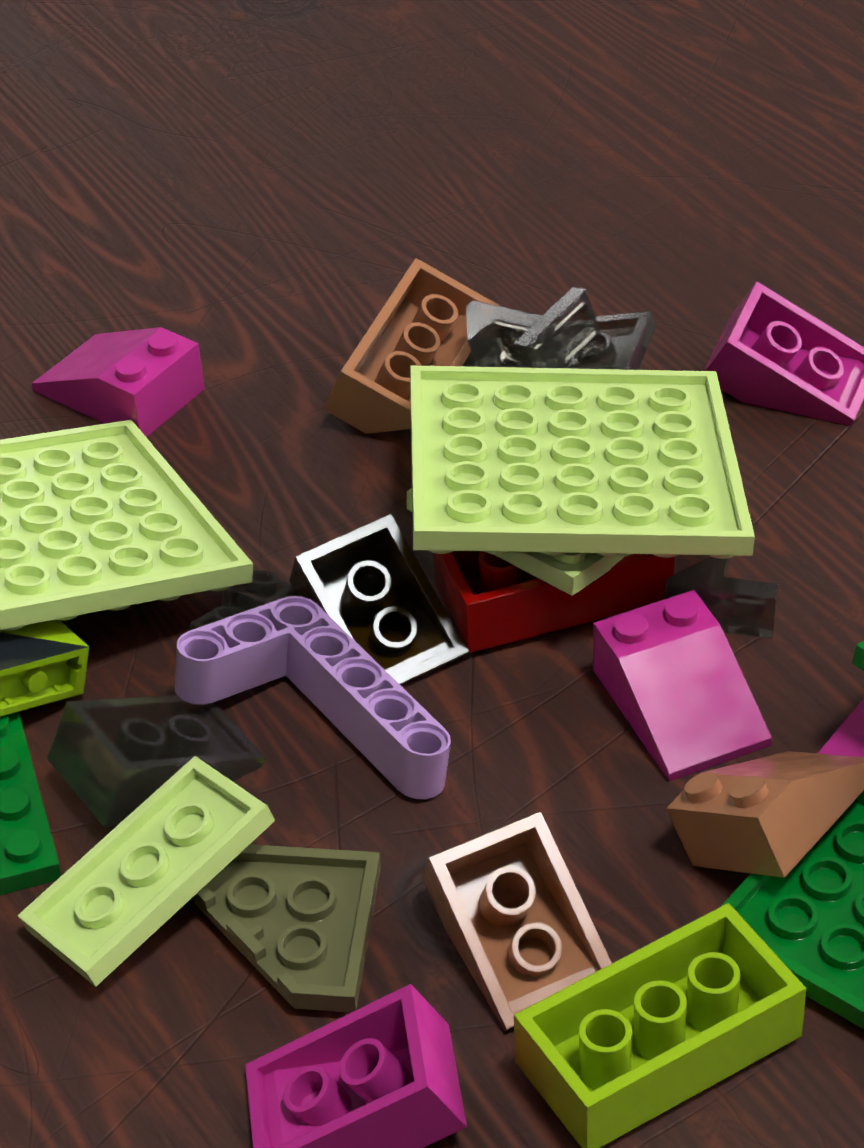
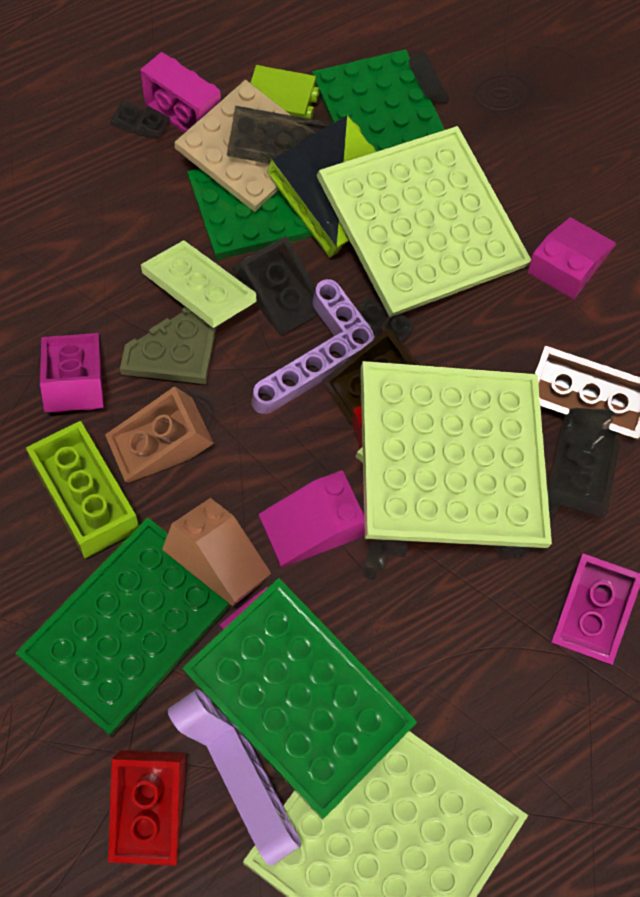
camera: 85 degrees right, 20 degrees up
clear smoke tile [513,287,600,368] -> none

